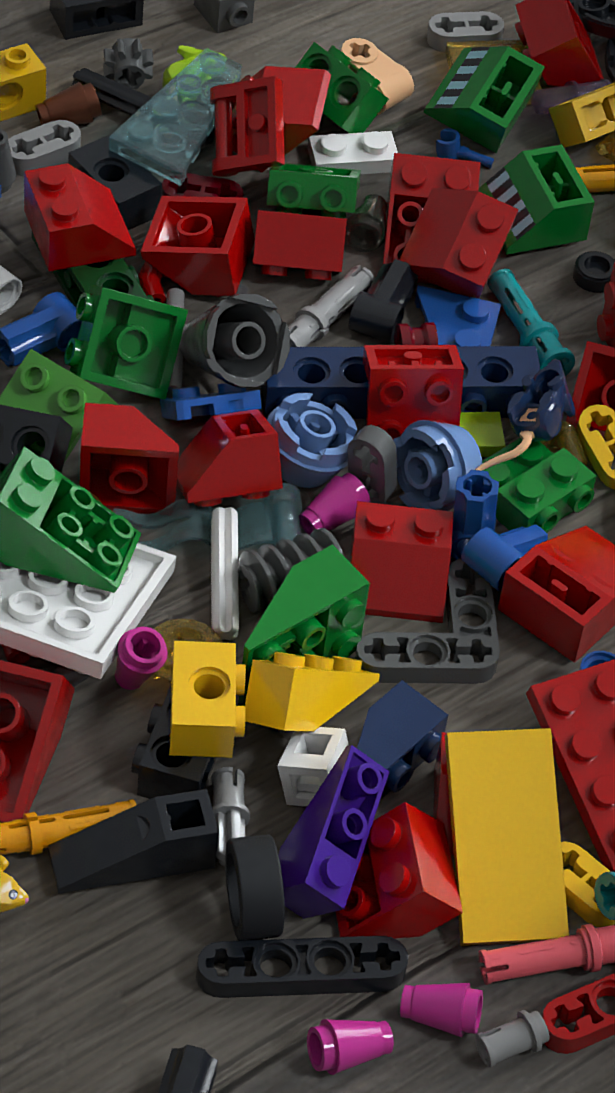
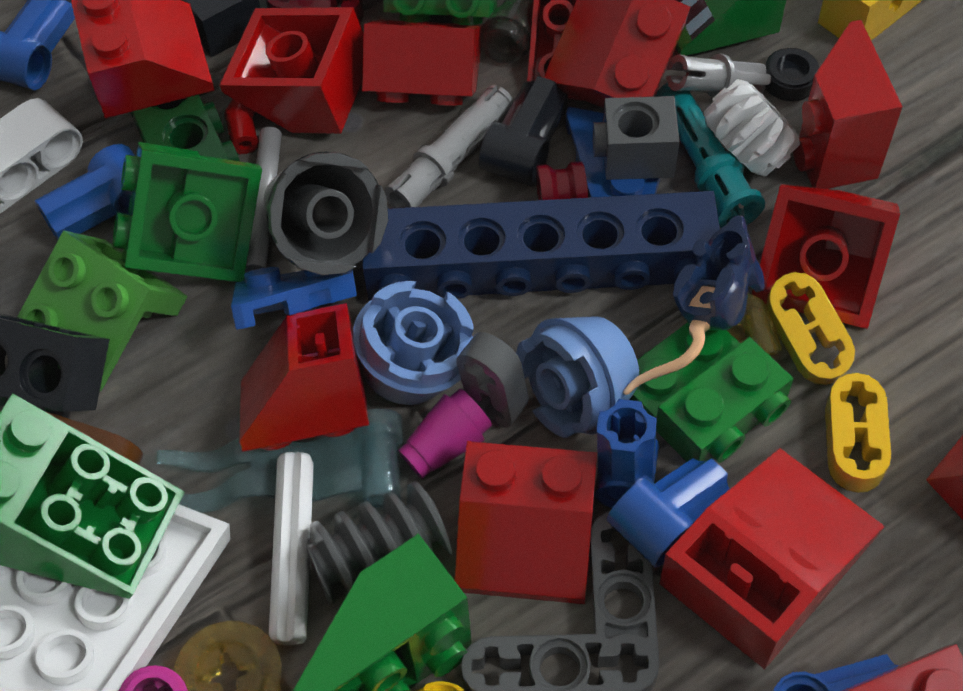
camera: 10 degrees right, 10 degrees up
red slope [80,403,179,516] -> none
red bracket [363,345,464,439] -> none
lime tile [460,412,506,457] -> none
none -> dark grey brick [593,96,679,180]
none -> light grey axle [666,54,771,98]
none -> white gear [704,79,800,176]

